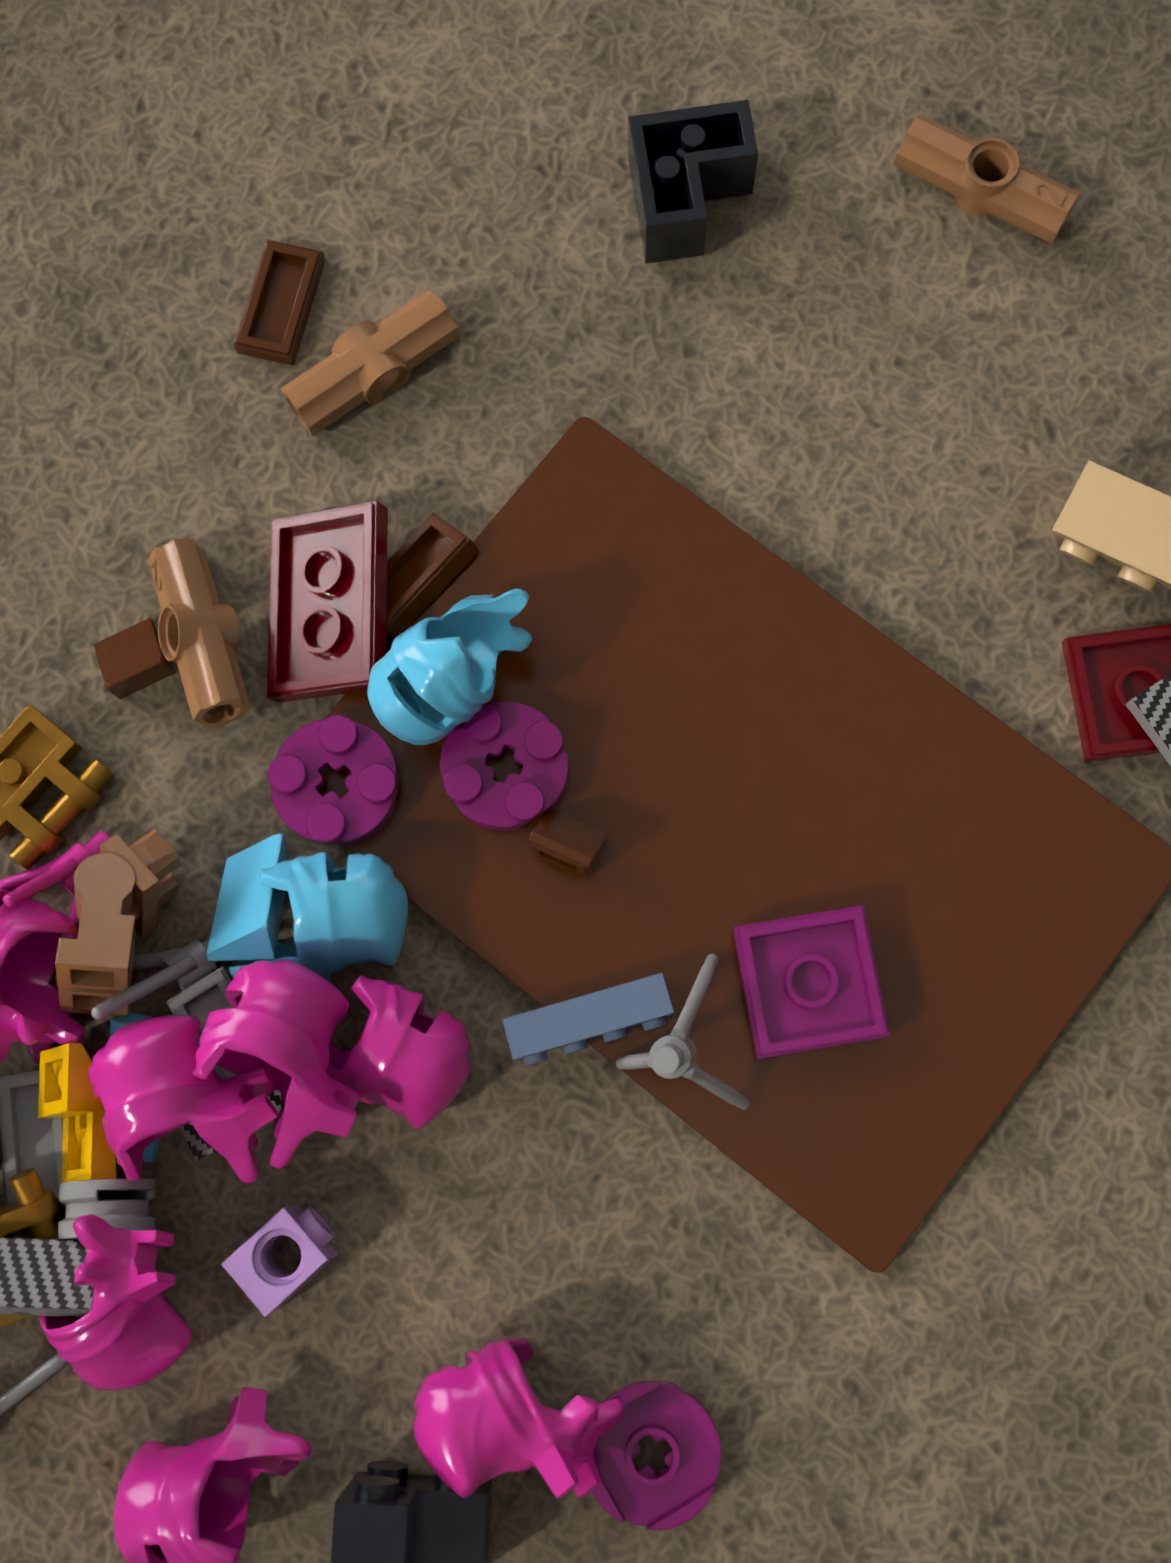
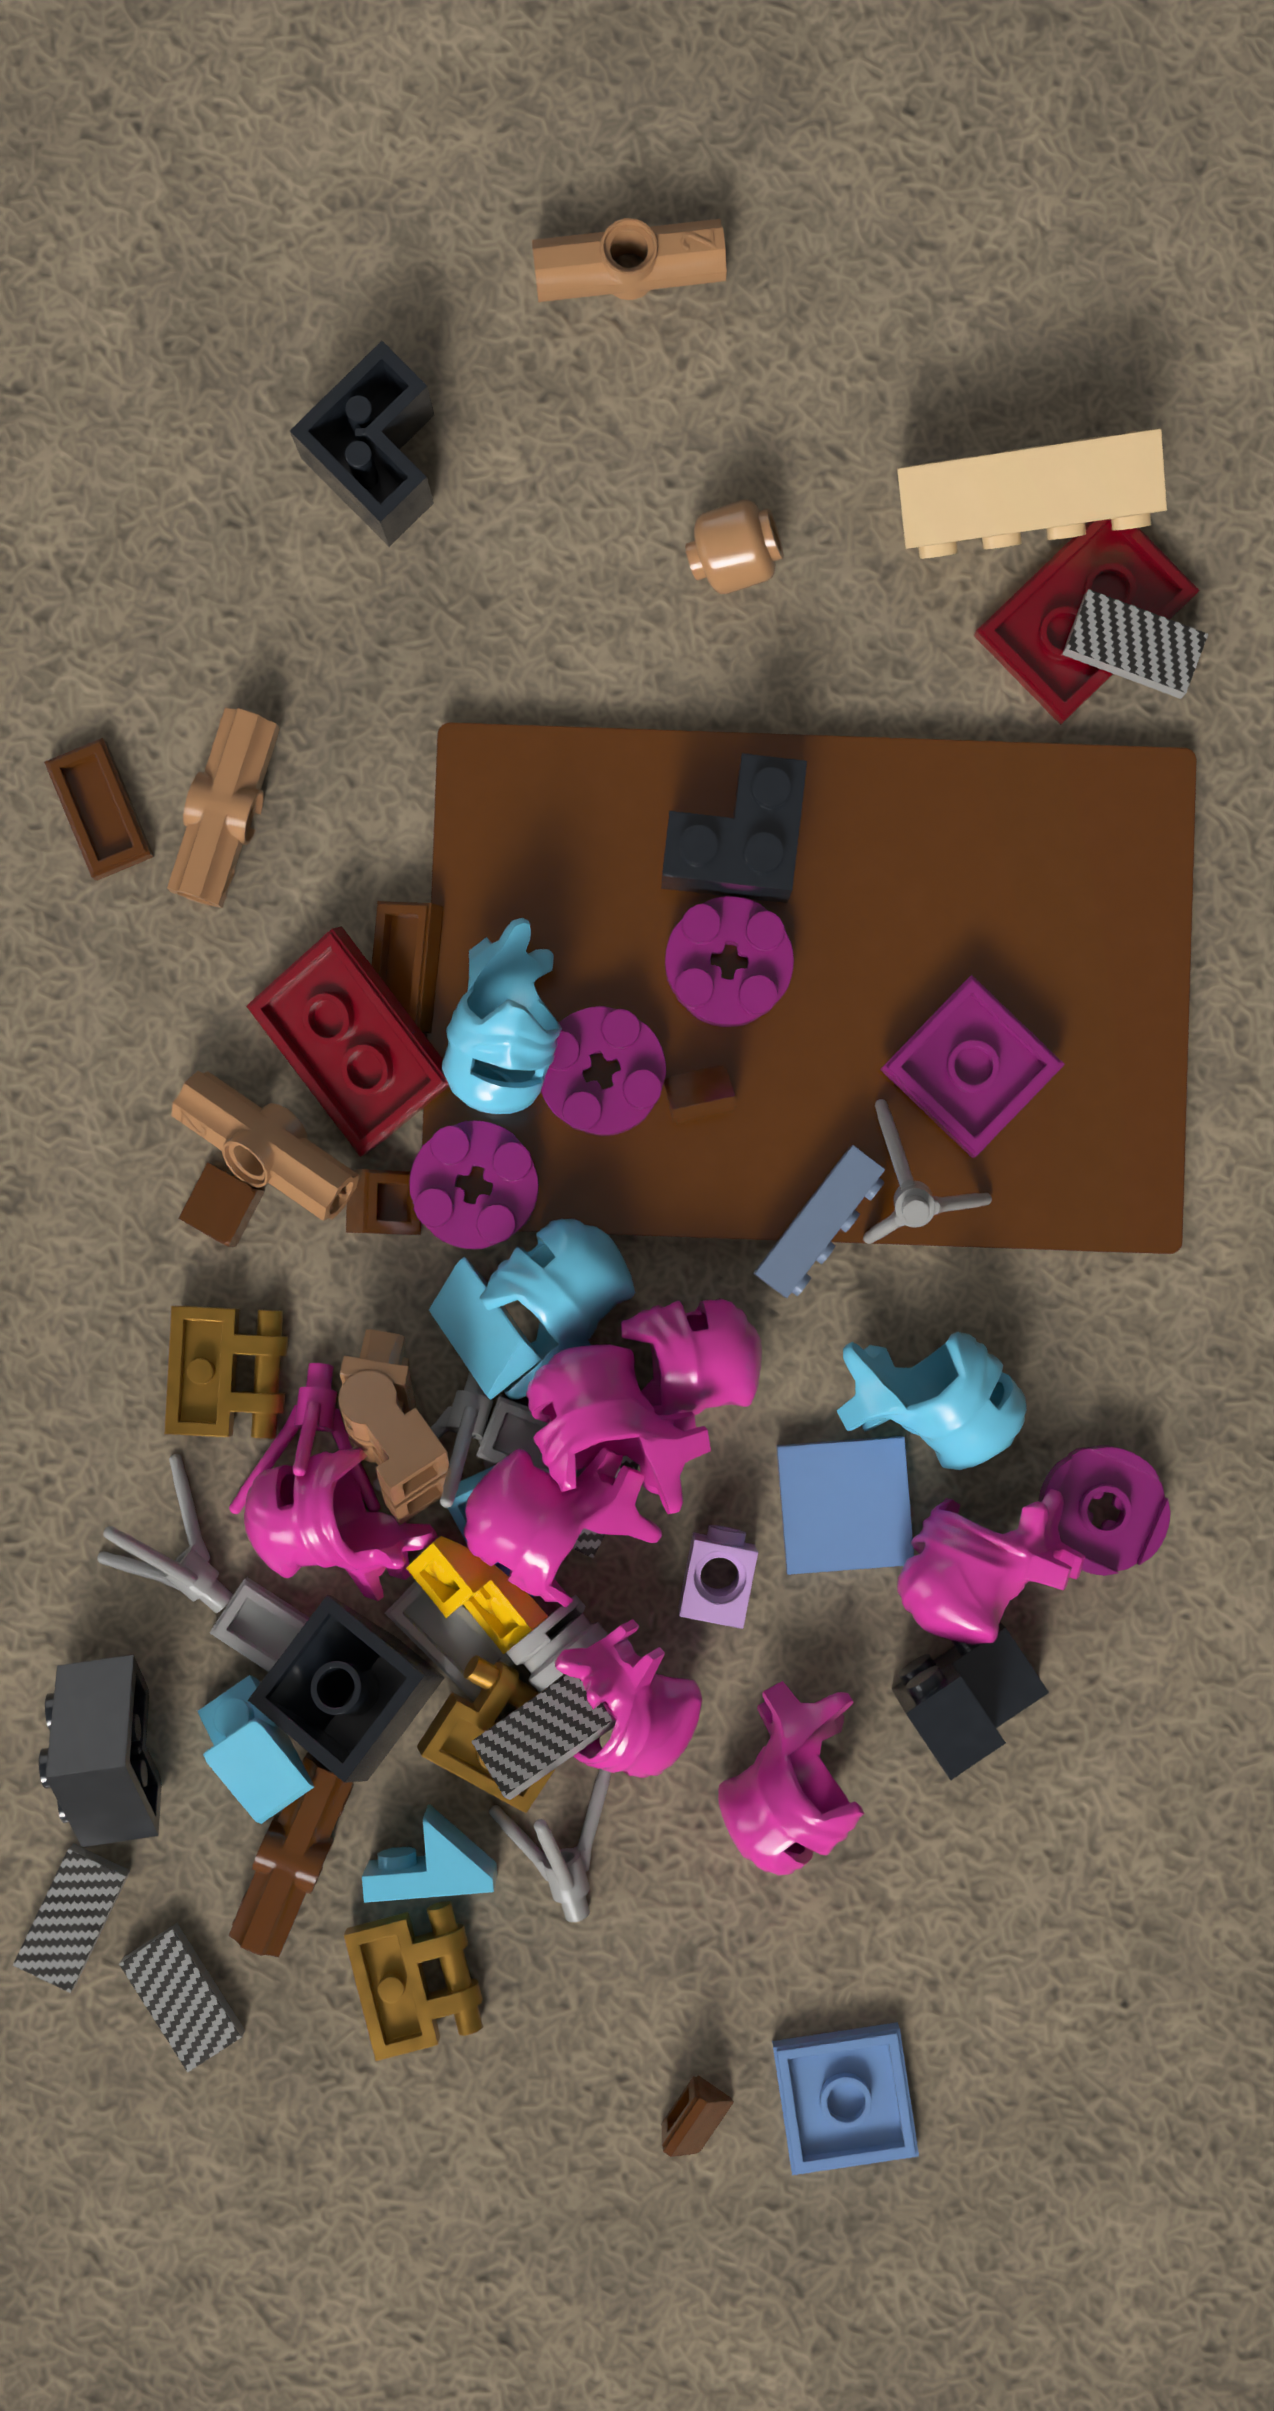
camera: 40 degrees left, 10 degrees up
none -> reddish brown slope [346,1169,421,1235]
none -> black brick [661,753,807,903]
none -> magenta plate [665,896,794,1027]
none -> medium nougat head [685,499,784,594]
none -> medium blue tile [776,1436,914,1575]
none -> medium azure piece [837,1332,1027,1470]

